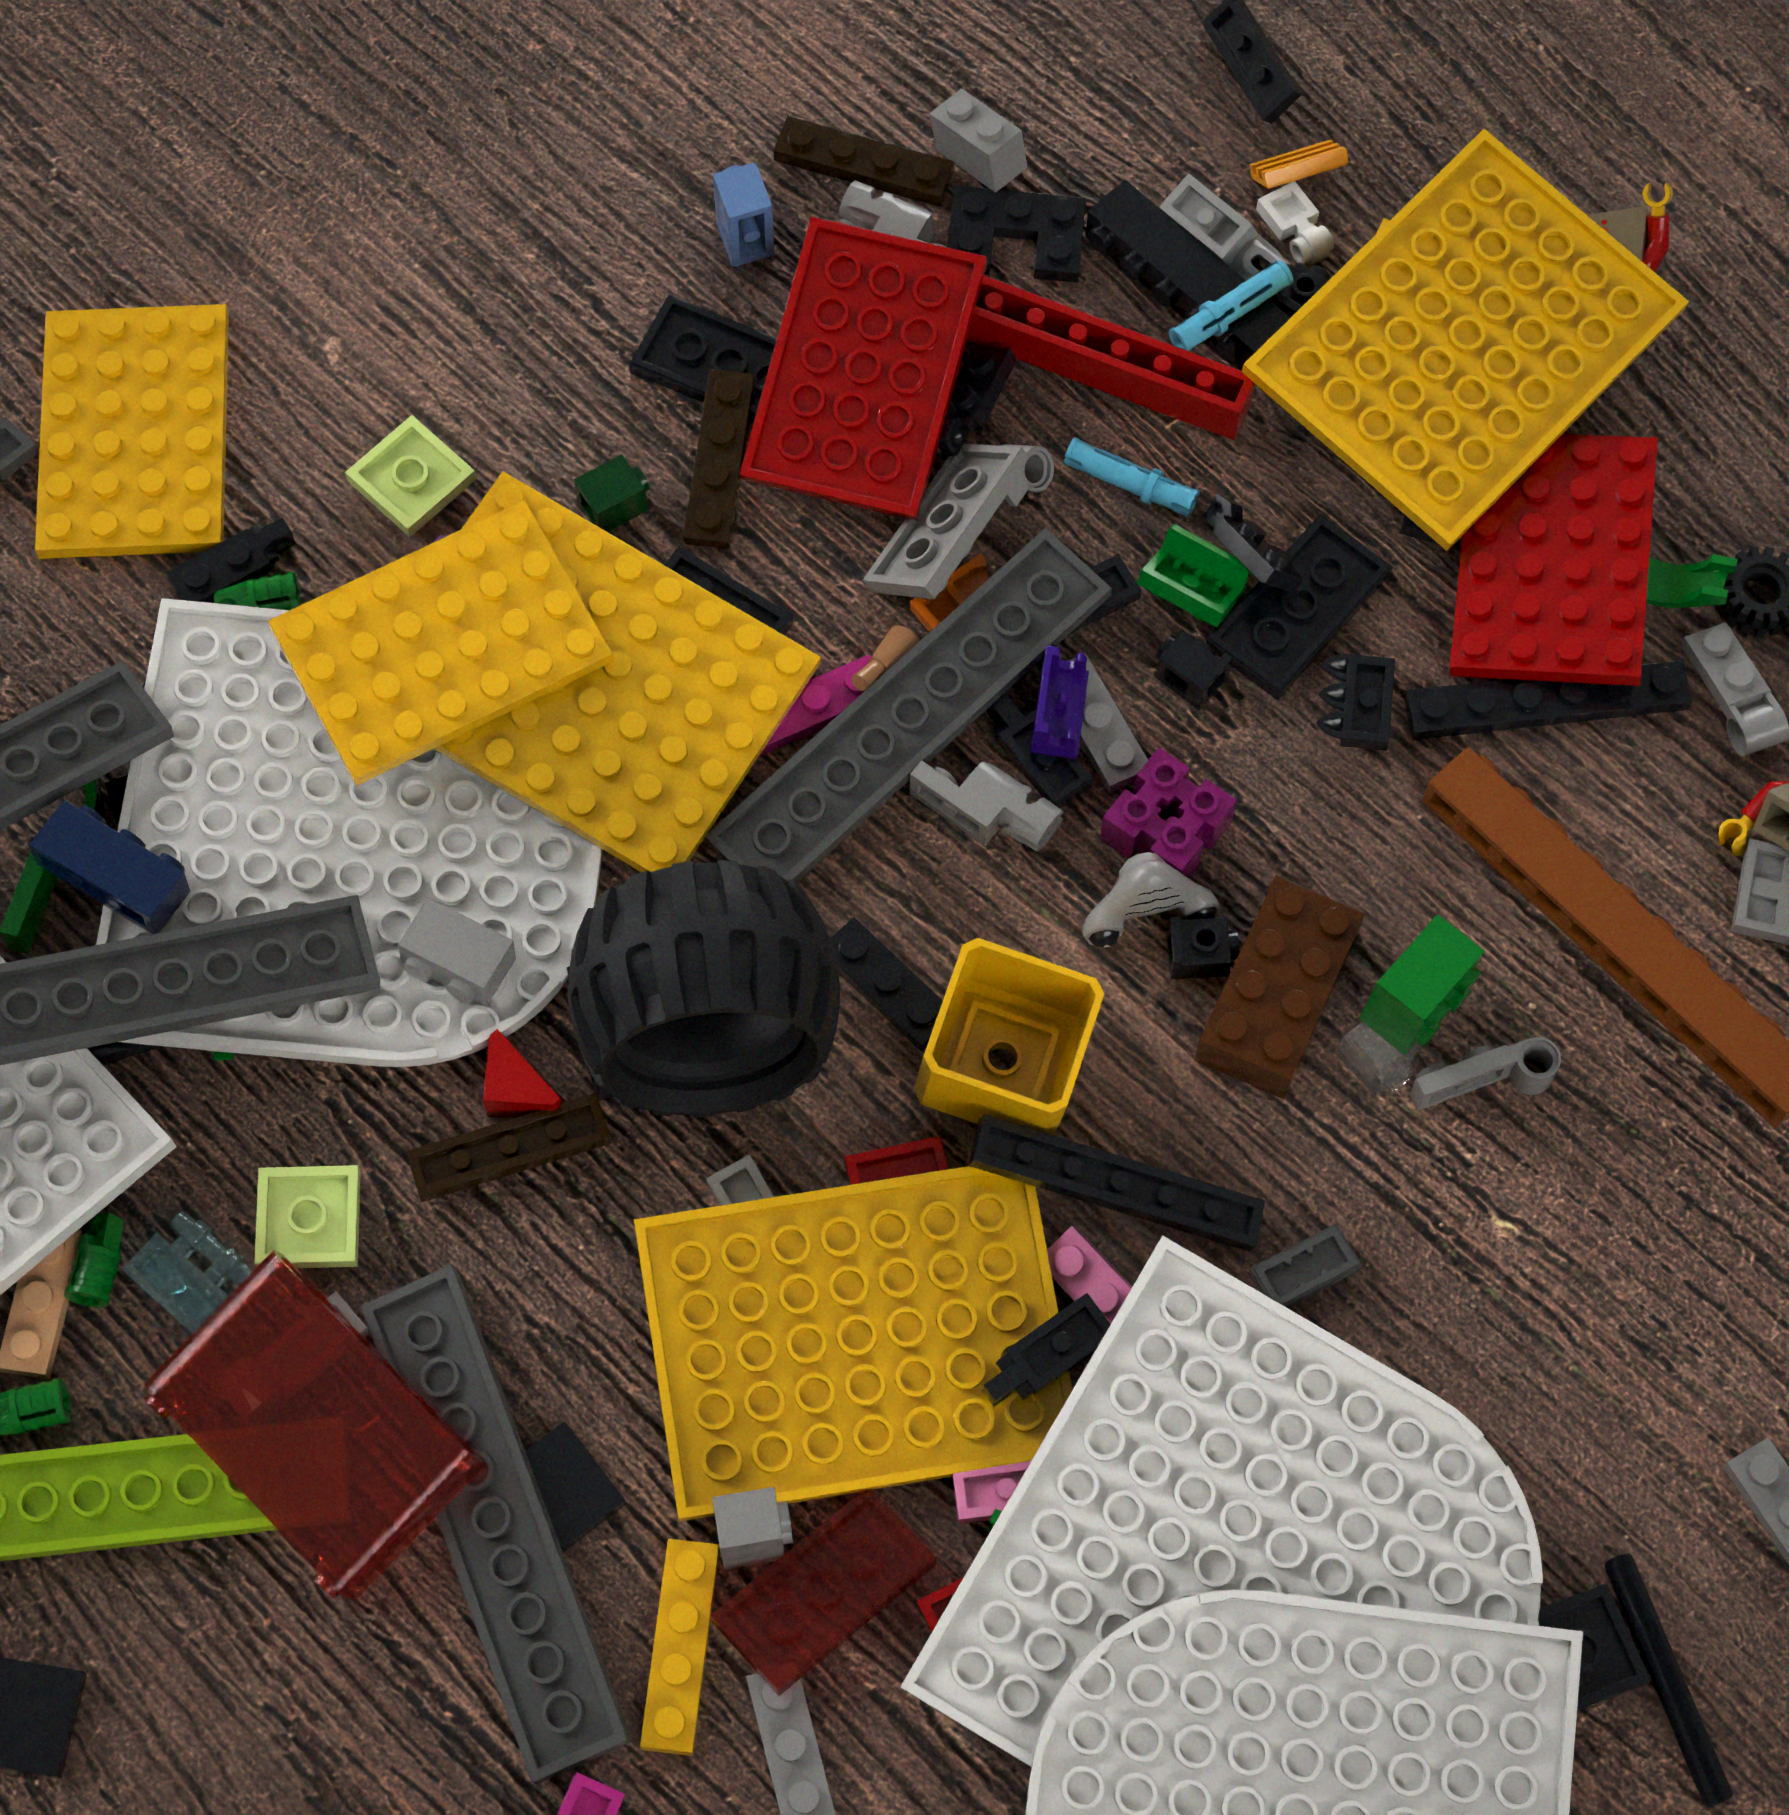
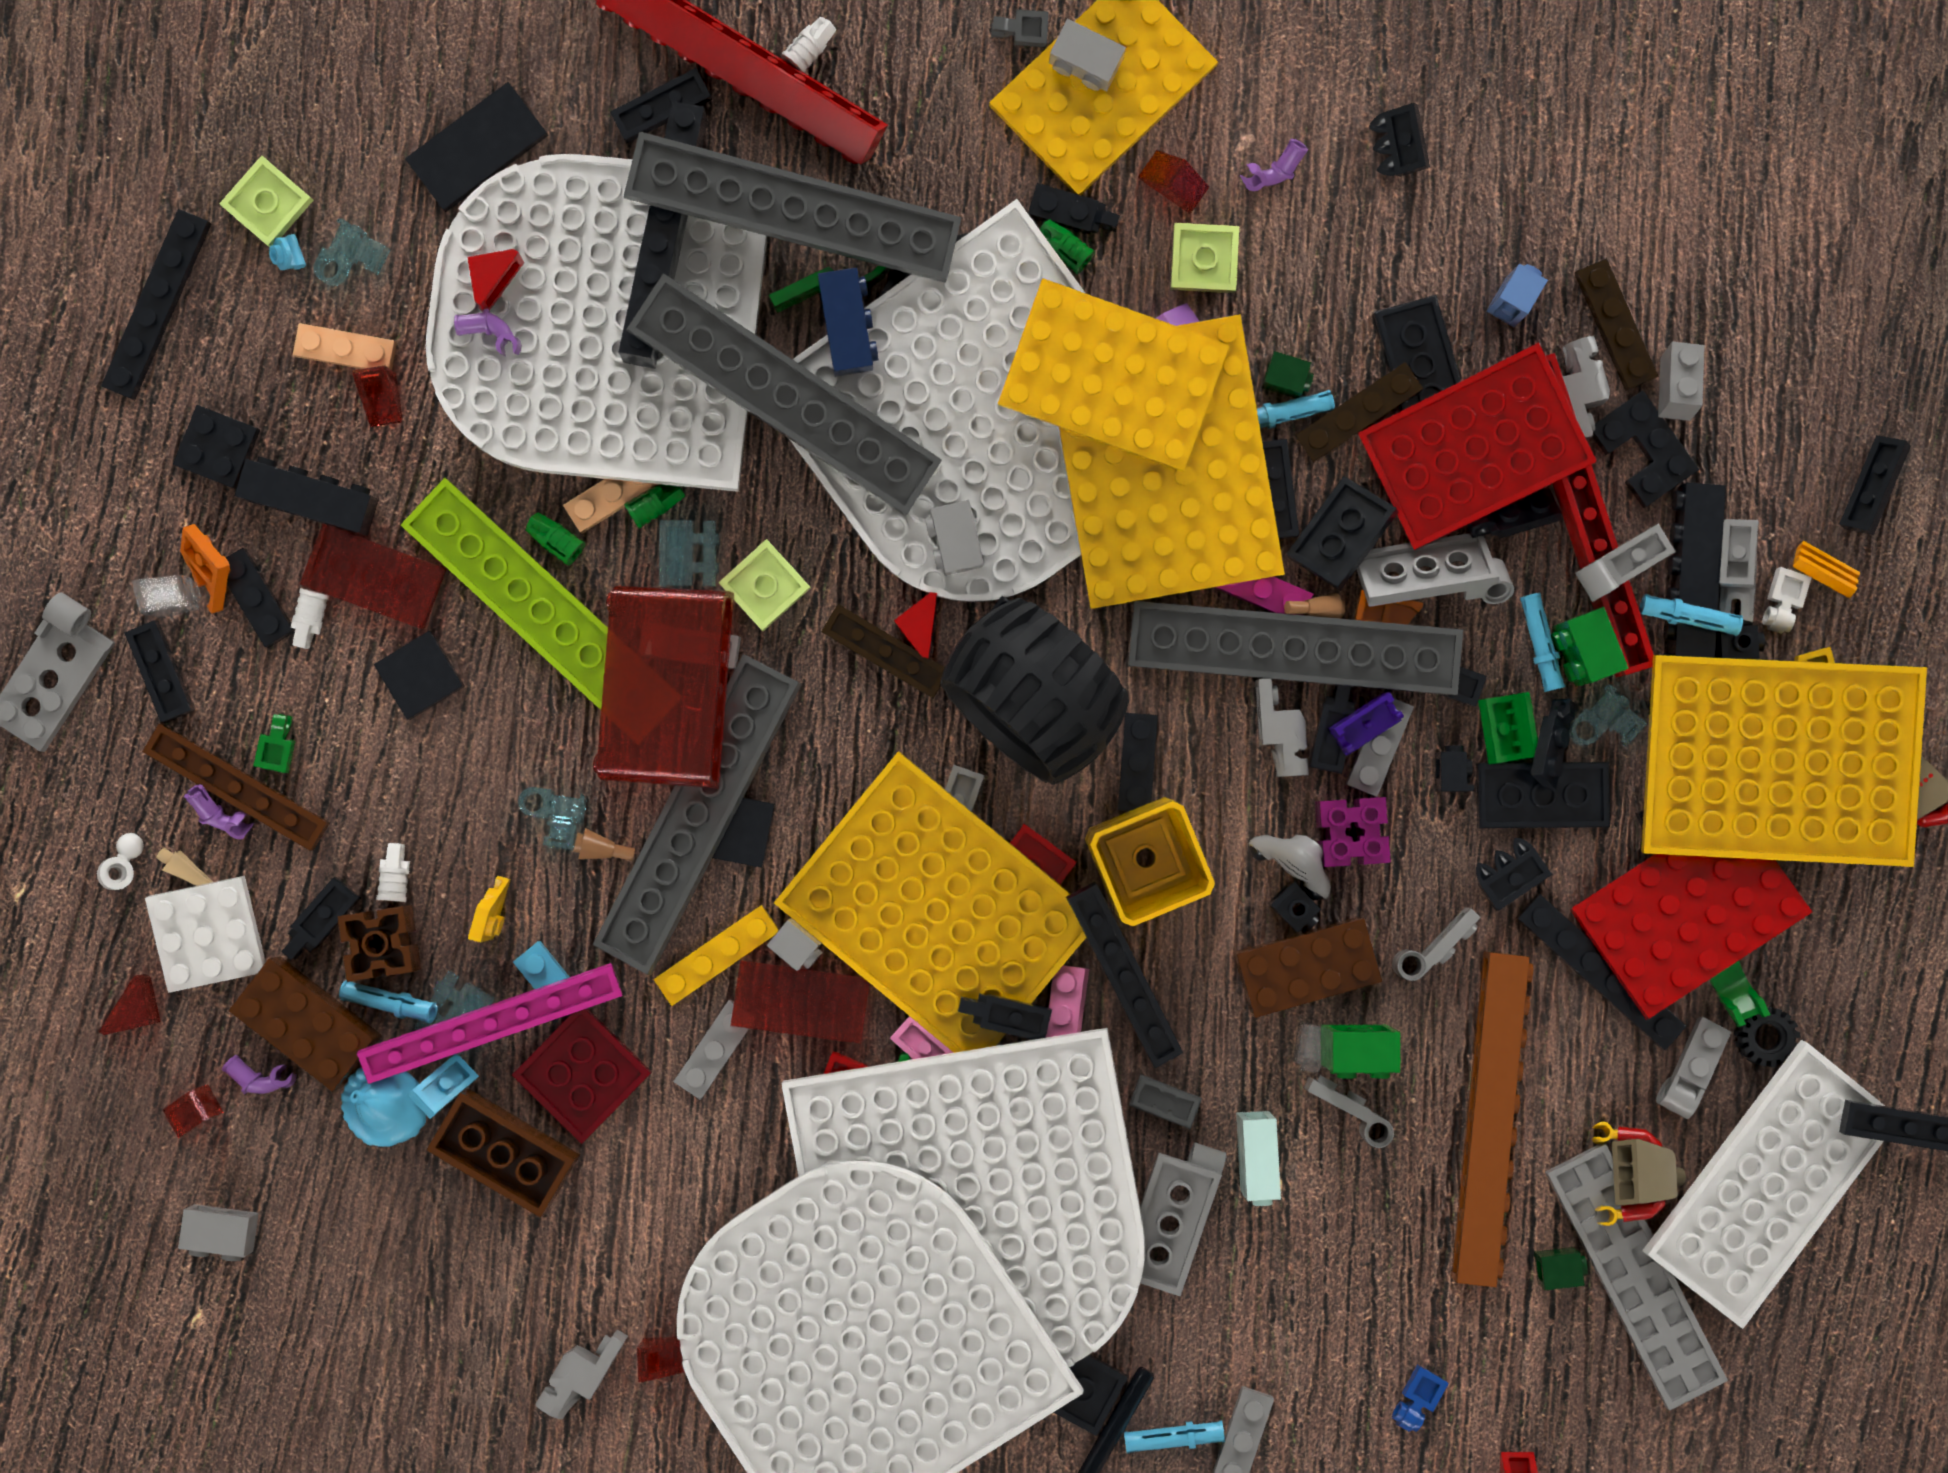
camera: 55 degrees right, 20 degrees up
none -> clear light blue piece [518,787,587,851]
none -> medium nougat cone [573,828,635,861]
none -> light grey brick [1049,18,1126,92]
none -> medium azure pin [1124,1420,1225,1454]
none -> clear red slope [1138,150,1209,215]
none -> light grey hinge [1140,1142,1226,1296]
none -> light aqua brick [1236,1111,1281,1206]
none -> medium lavender piece [1240,138,1308,191]
none -> medium azure pin [1257,390,1335,429]
none -> black plate [1286,476,1399,591]
none -> black plate [1369,102,1430,177]
none -> light grey plate [1392,907,1481,981]
none -> green brick [1551,607,1629,687]
none -> clear light blue piece [1569,685,1647,747]
none -> light grey plate [1575,523,1676,602]

